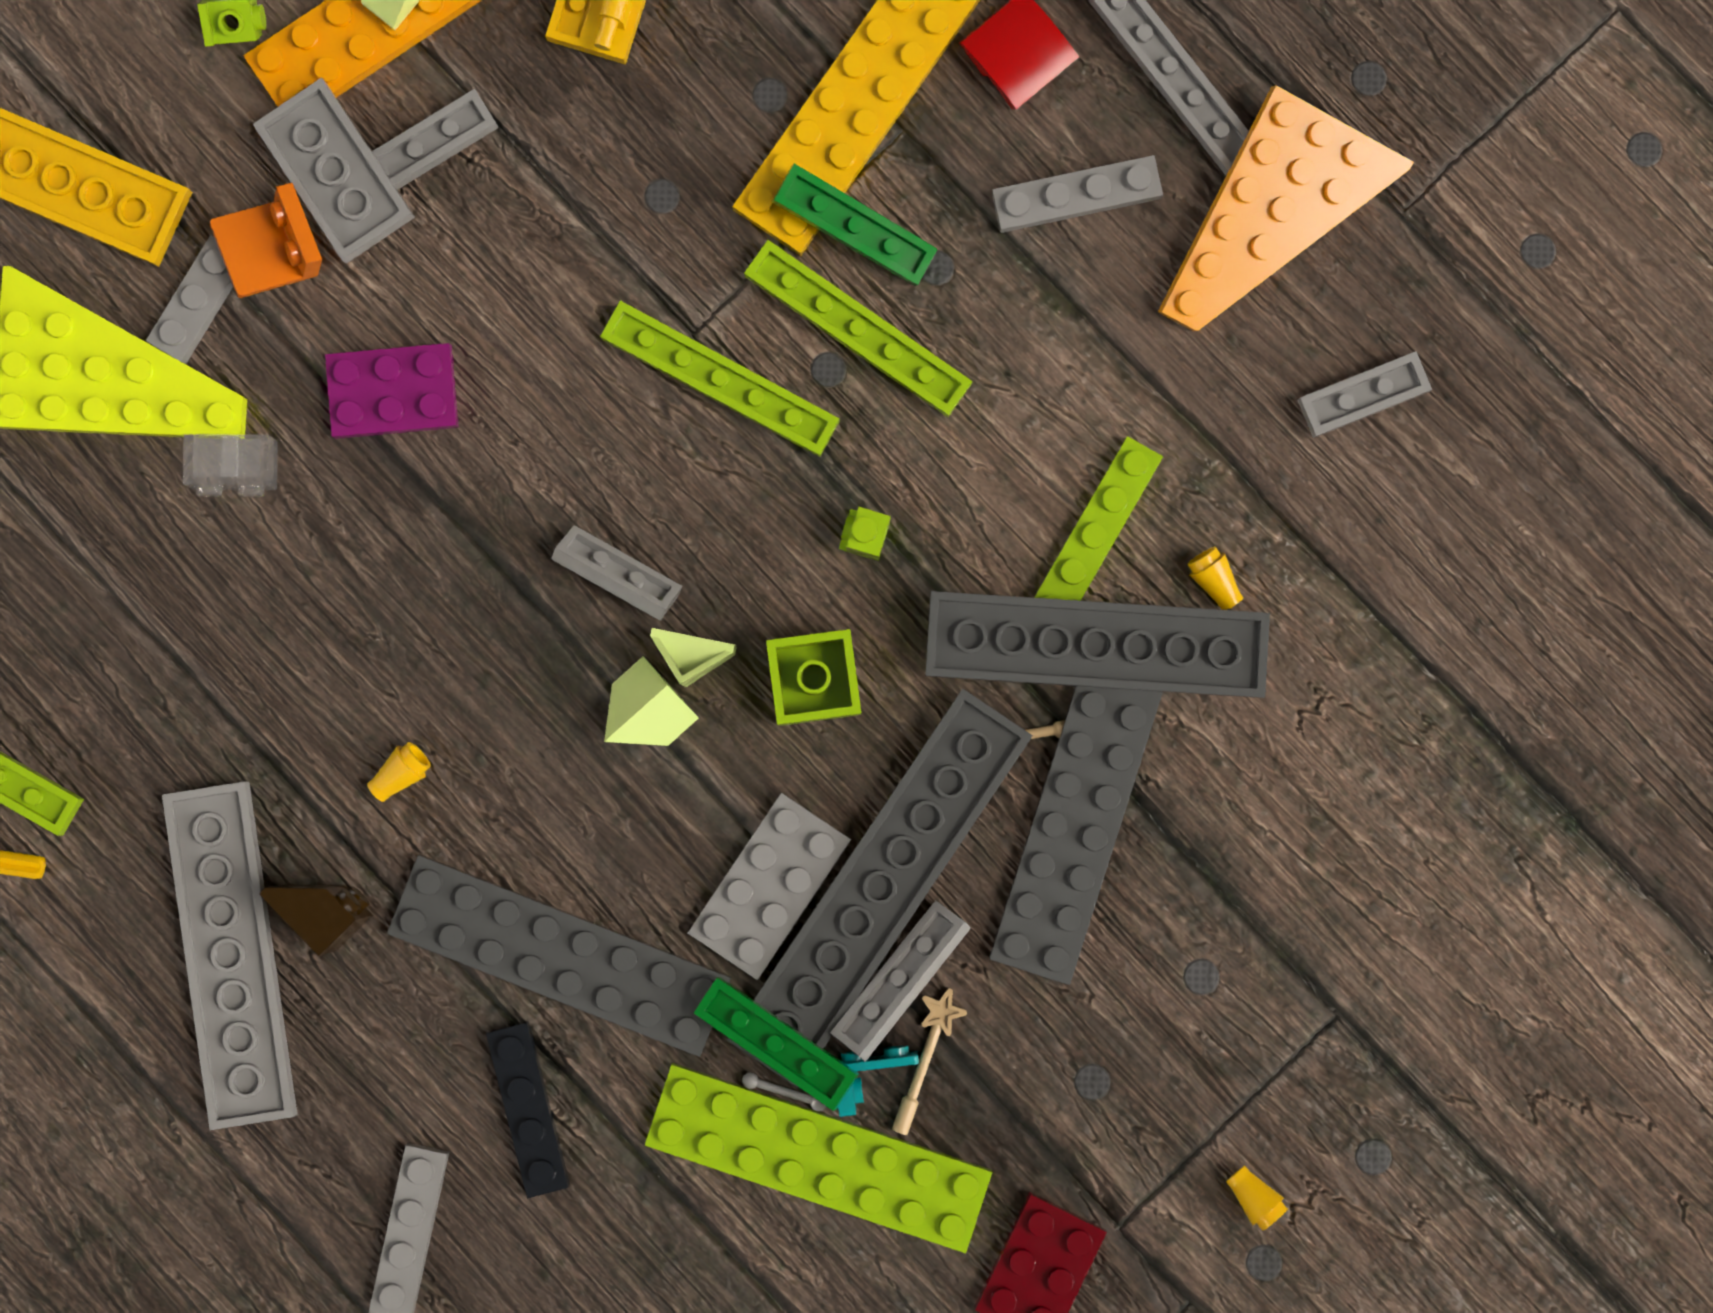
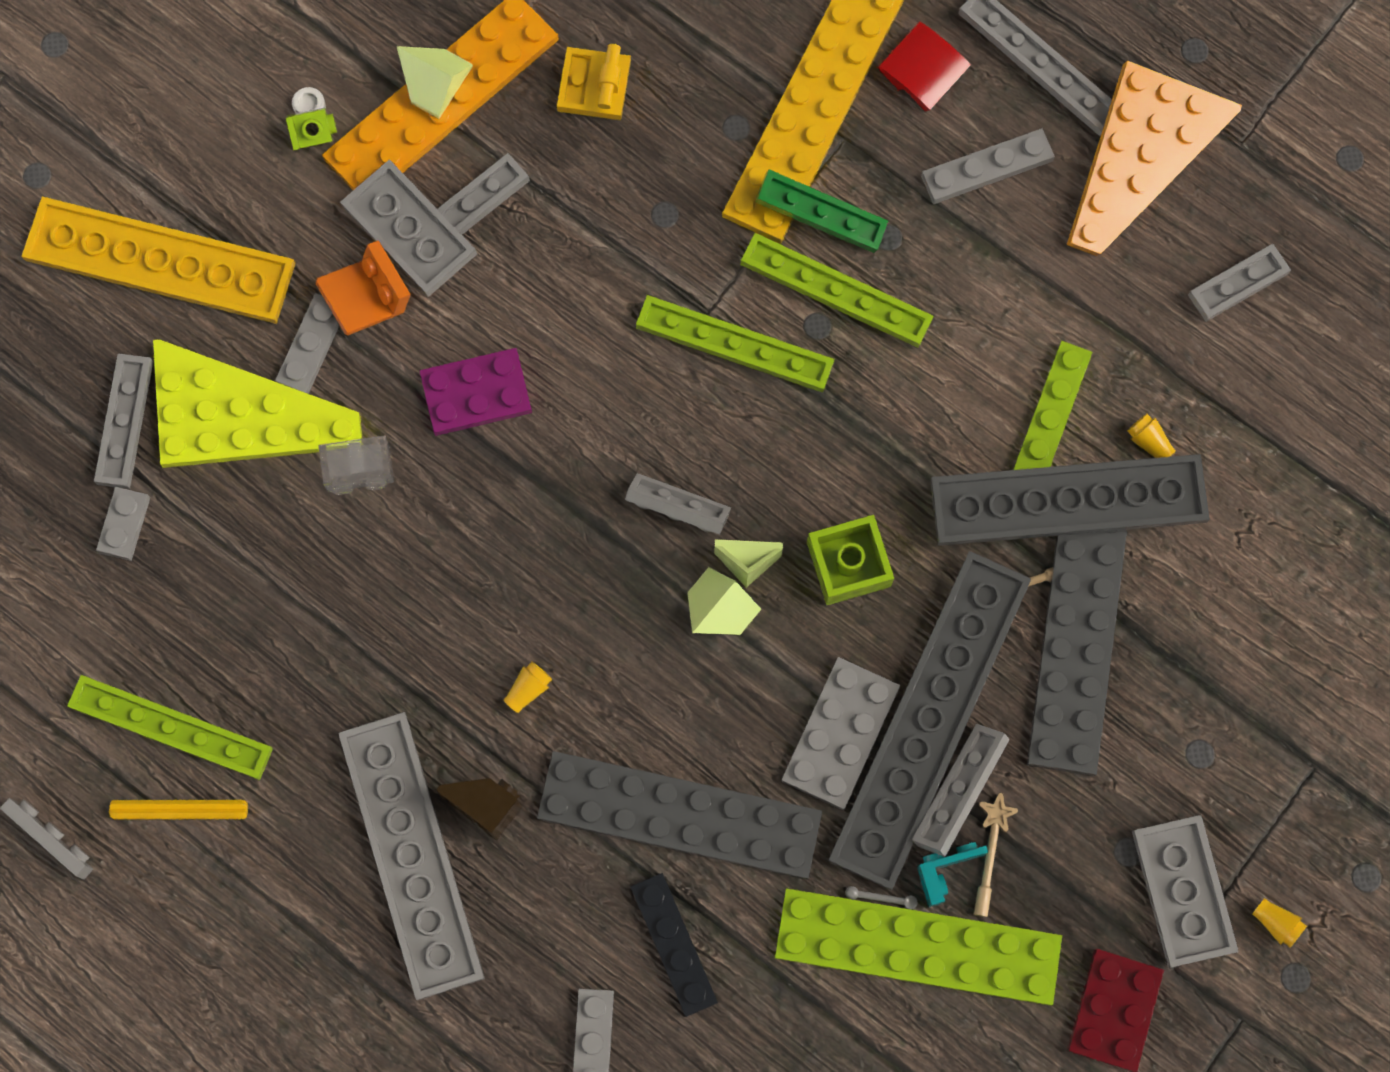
camera: 15 degrees left, 10 degrees down
green plate [694,977,859,1111] -> none
lime brick [839,506,891,561] -> none
none -> light grey plate [1132,815,1239,968]

